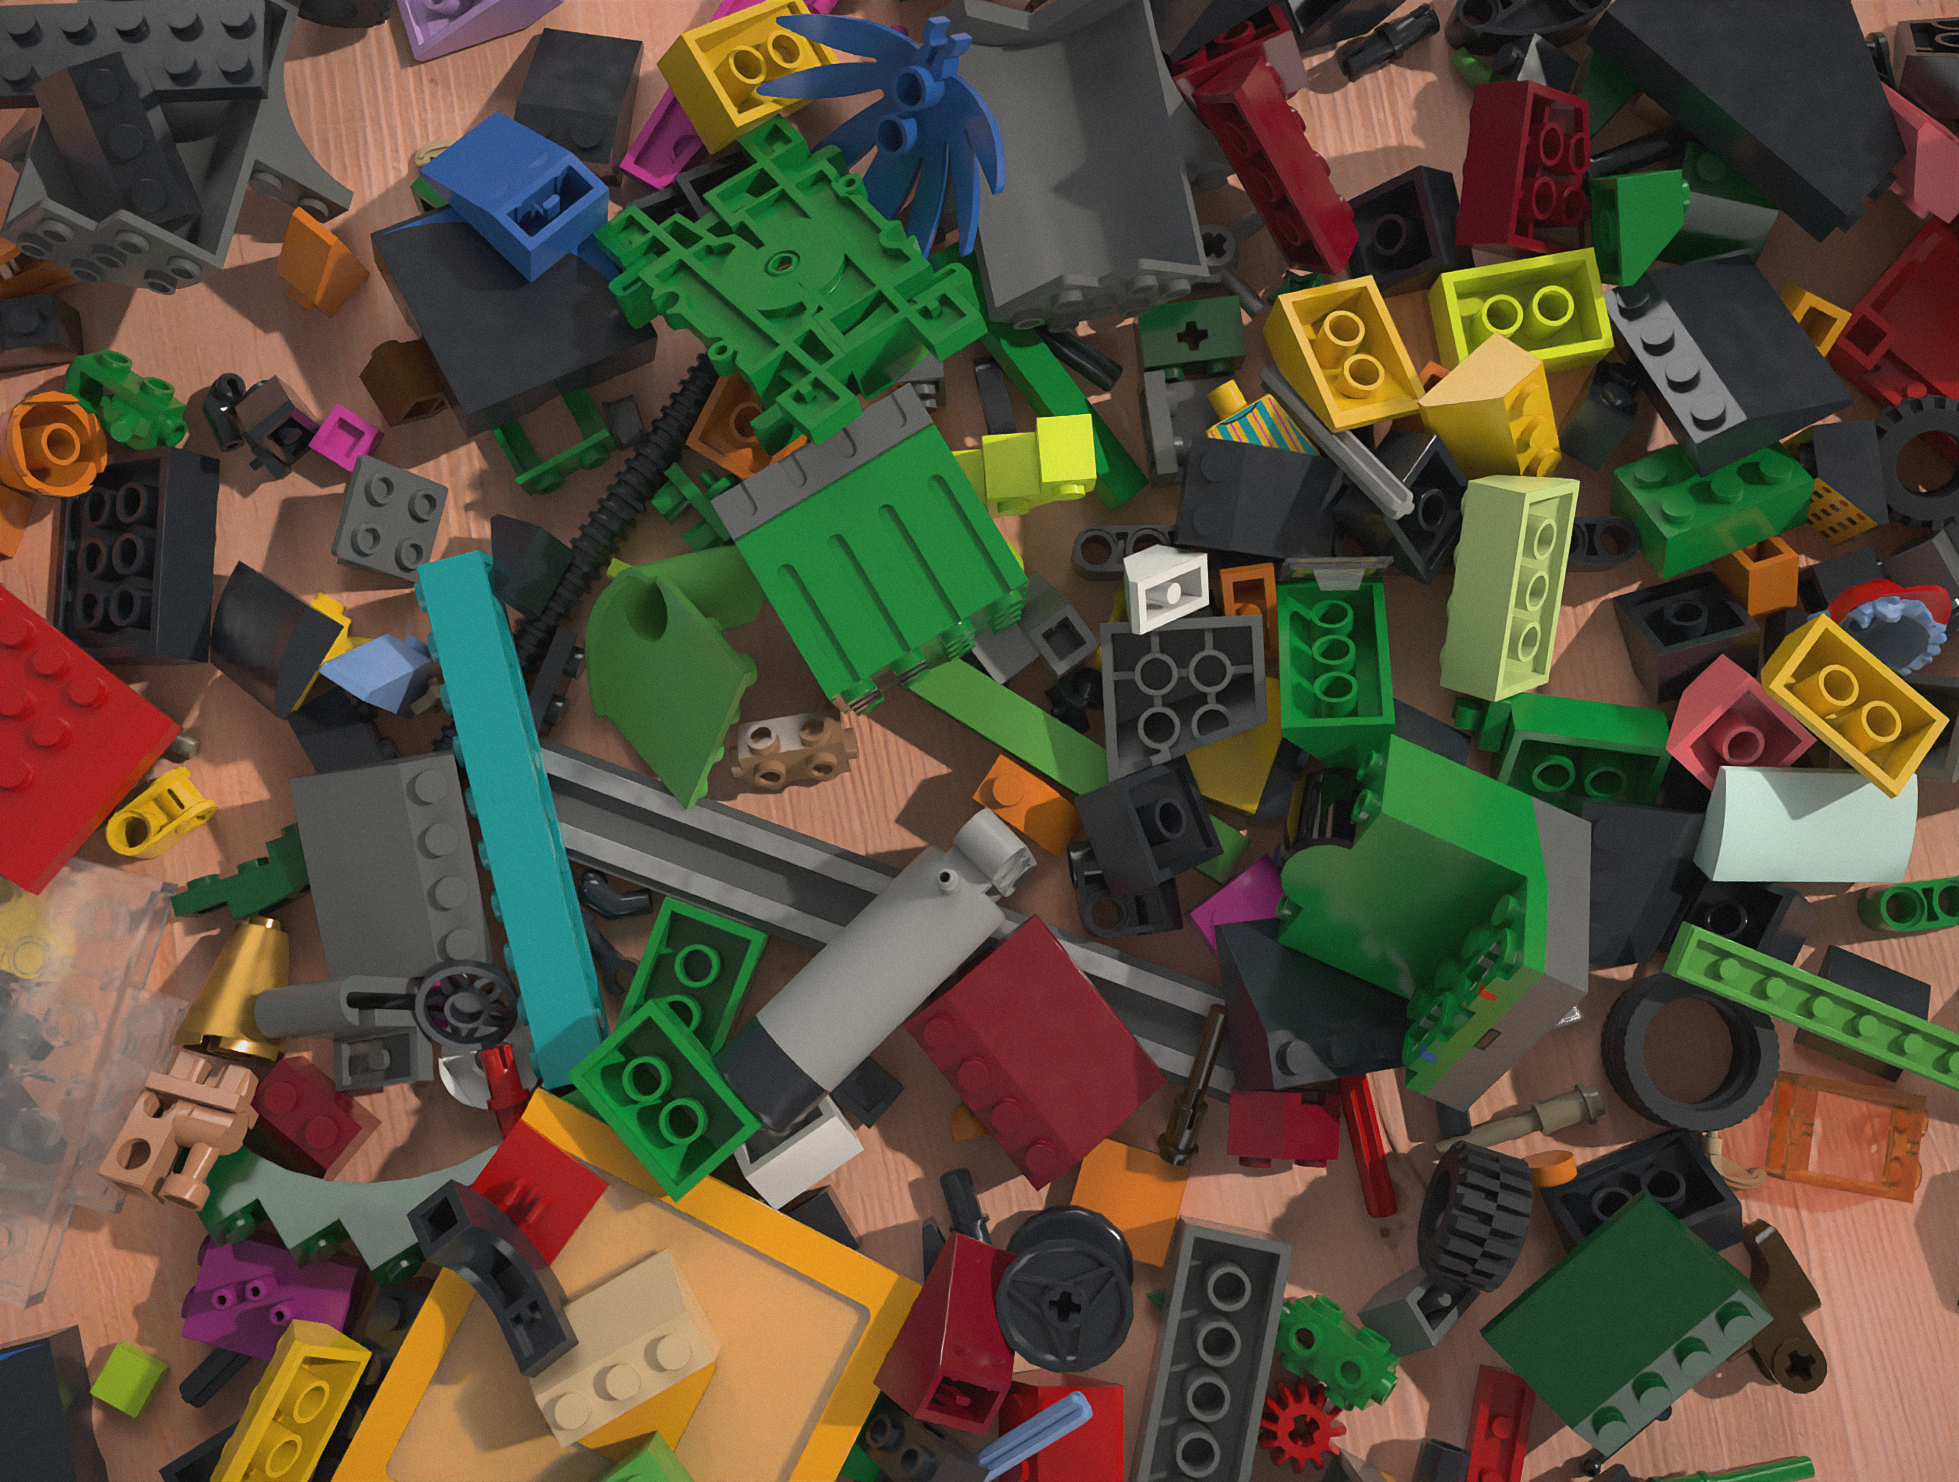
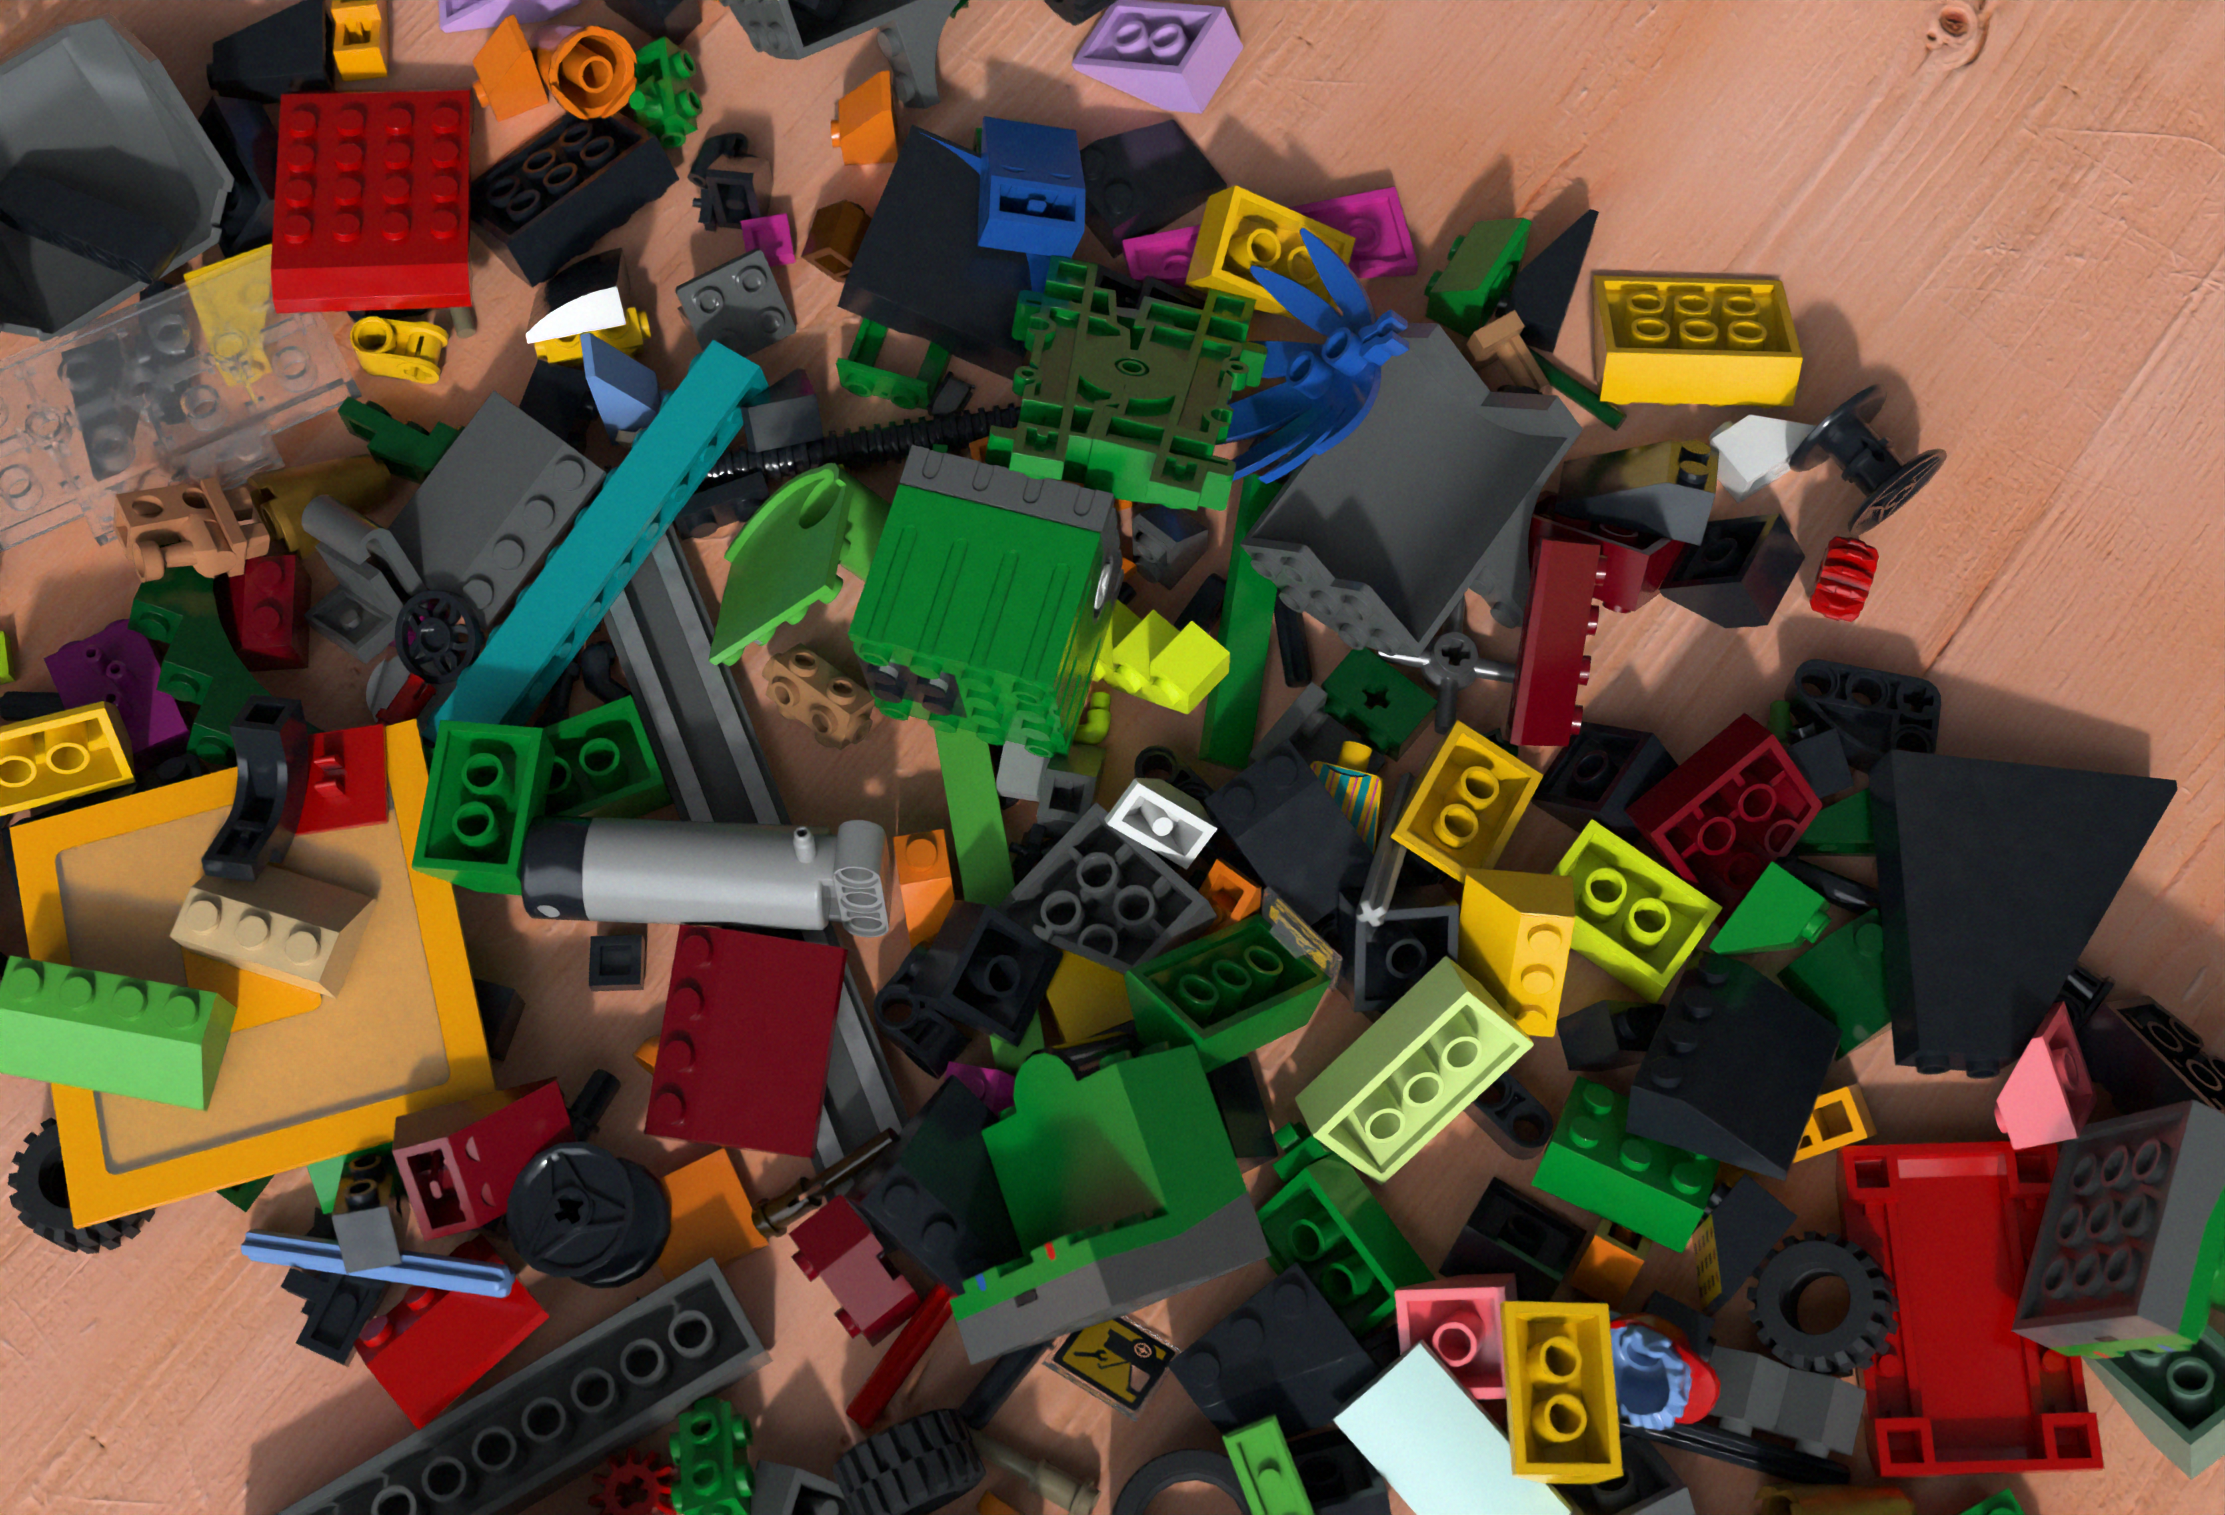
camera: 50 degrees right, 15 degrees down
white slope [734,1094,864,1210] -> none
black pin [1338,3,1440,83] -> none

